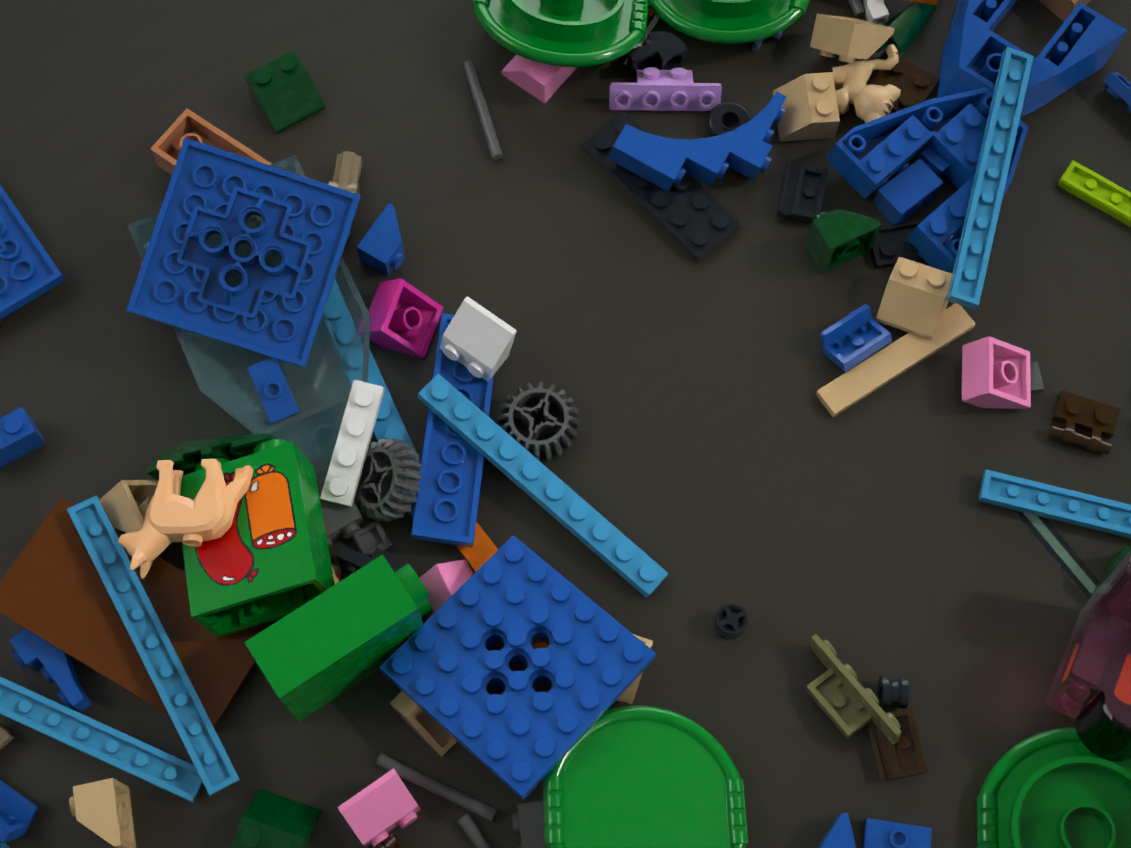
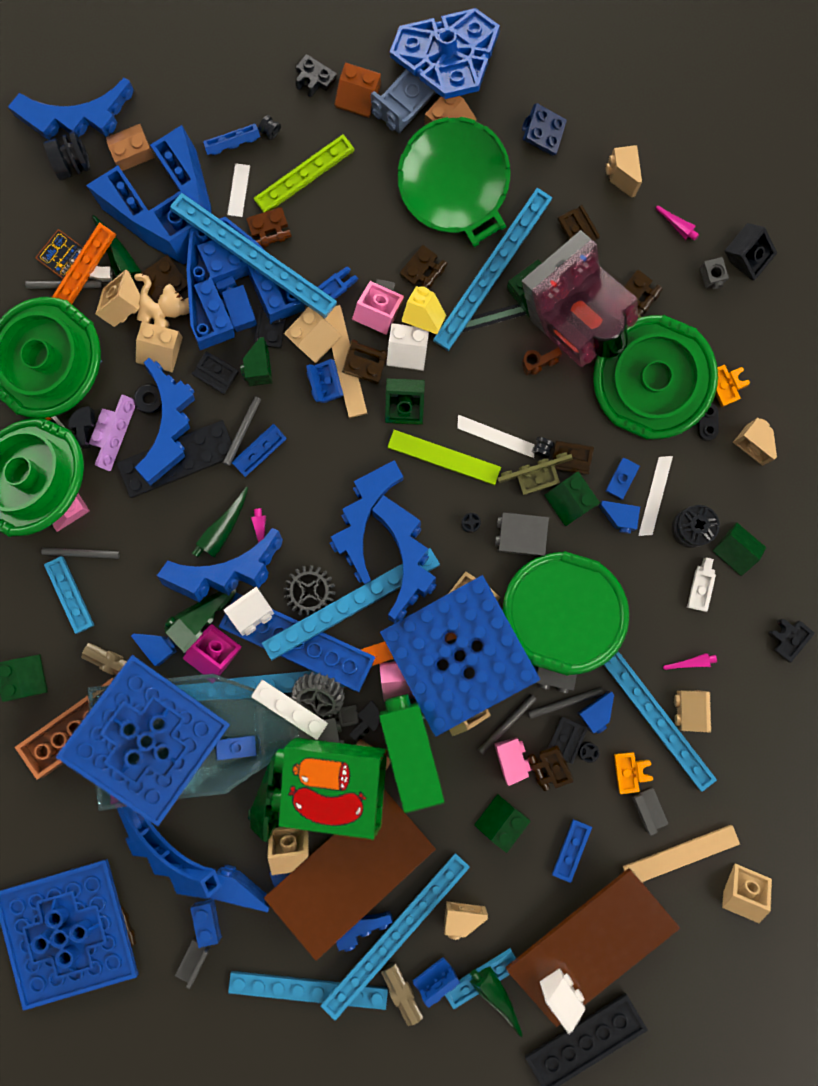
camera: 70 degrees left, 15 degrees up
dark azure plate [67,495,240,796] -> none
light nougat animal [118,459,253,579] -> none
none -> dark azure plate [44,556,95,634]
none -> blue arch [115,801,222,899]
none -> blue arch [157,528,283,602]
none -> dark green wedge [164,589,237,653]
none -> dark green piece [192,487,248,558]
none -> blue slope [209,865,270,912]
none -> dark grey bar [223,396,261,466]
none -> white sticker [228,163,250,217]
none -> blue plate [232,424,287,477]
none -> reddish brown plate [246,207,292,248]
none -> dark pink piece [251,508,266,543]
none -> blue hinge [317,267,358,299]
none -> blue arch [330,460,404,585]
none -> dark brown plate [342,339,388,384]
none -> blue arch [372,495,437,624]
none -> dark green slope [385,378,425,425]
none -> white slope [386,323,429,371]
none -> lime tile [387,430,501,486]
none -> light yellow slope [402,286,446,334]
none -> white sticker [458,415,534,458]
none -> dark grey brick [495,512,549,557]
none -> reddish brown plate [522,347,562,375]
none -> dark green slope [544,471,600,527]

